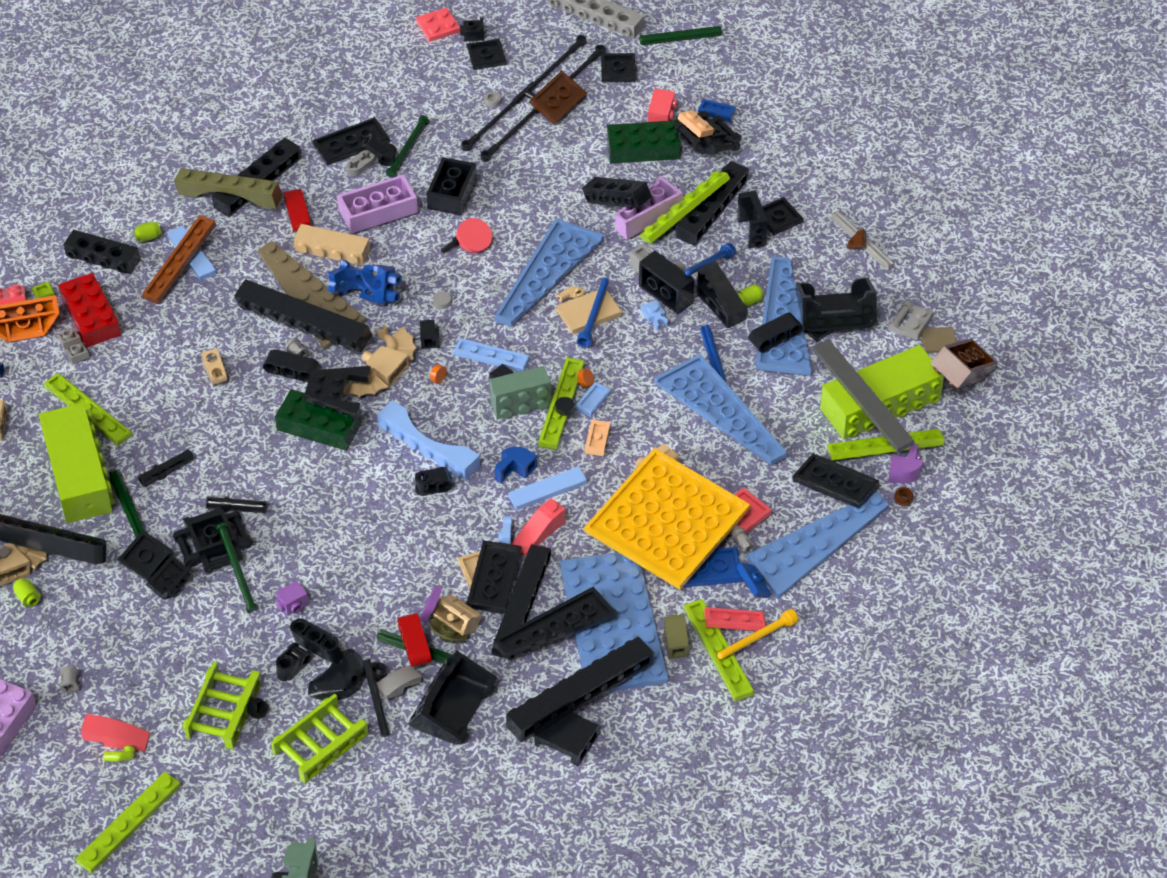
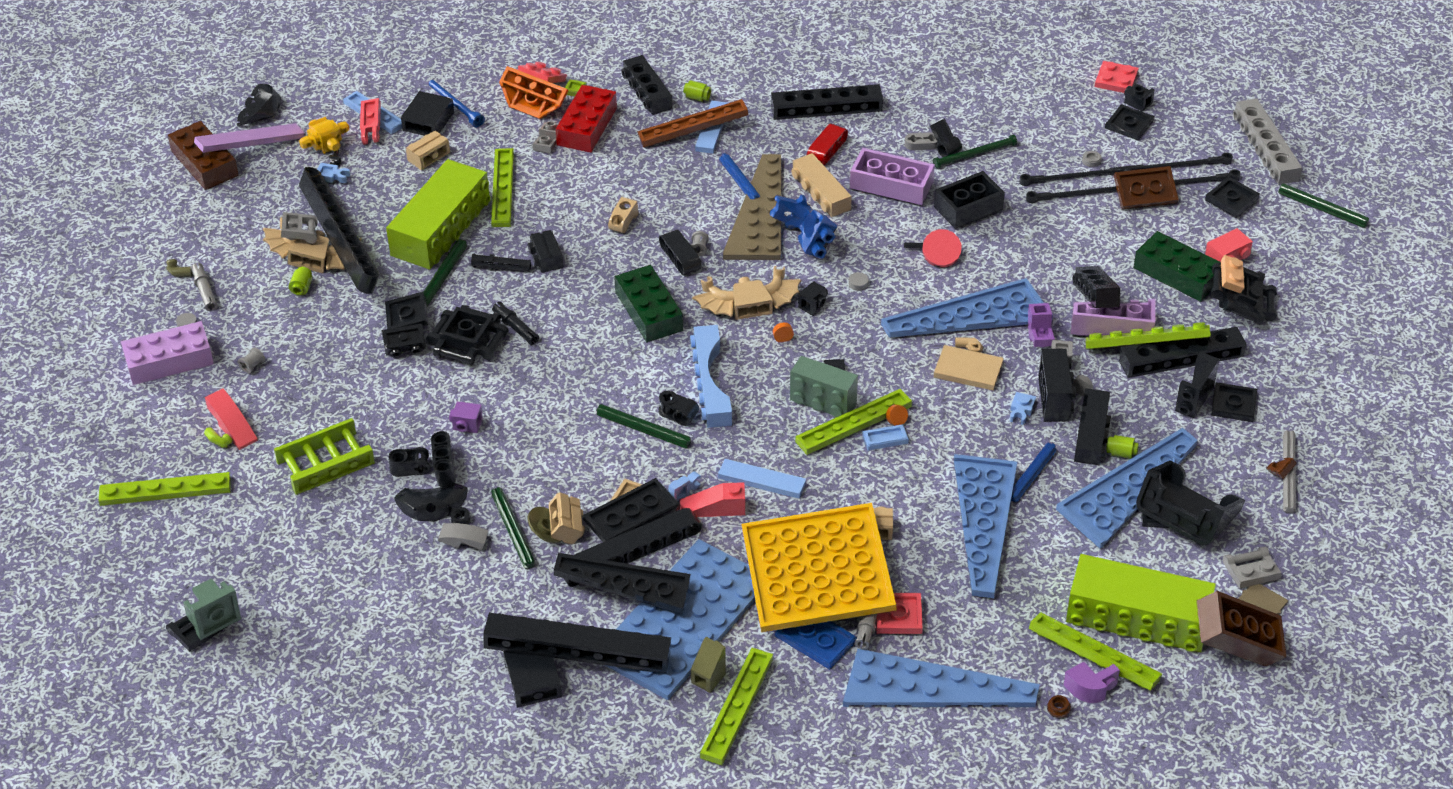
camera: 45 degrees right, 5 degrees down
olive arch [174,168,282,209] -> none
dark green bar [216,523,258,613] -> none
black brick [234,279,372,353] -> none
black plate [248,698,268,719] -> none
lime fence [271,694,369,784] -> none
black wing [304,366,371,420] -> none
black tile [312,117,390,166] -> none
black bar [363,659,390,737] -> none
red beam [397,613,432,667] -> none
black windscreen [408,650,497,745] -> none
medium lavender tile [420,585,443,623] -> none
light blue tile [453,338,530,372] -> none
blue brick [494,447,538,483] -> none
black tile [555,397,574,416] -> none
blue piece [577,277,609,347] -> none
light nougat plate [585,420,610,456] -> none
blue piece [685,243,736,276] -> none
blue plate [698,99,736,122] -> none
coral tile [704,607,766,631] -> none
yellow piece [717,608,798,659] -> none
blue plate [736,562,772,598] -> none
black beam [748,312,803,352] -> none
black tile [792,453,879,509] -> none
dark grey tile [813,339,914,452] -> none
none -> black brick [527,230,564,273]
none -> dark green axle [596,404,691,448]
none -> blue axle [719,153,760,199]
none -> medium lavender brick [1028,303,1055,347]

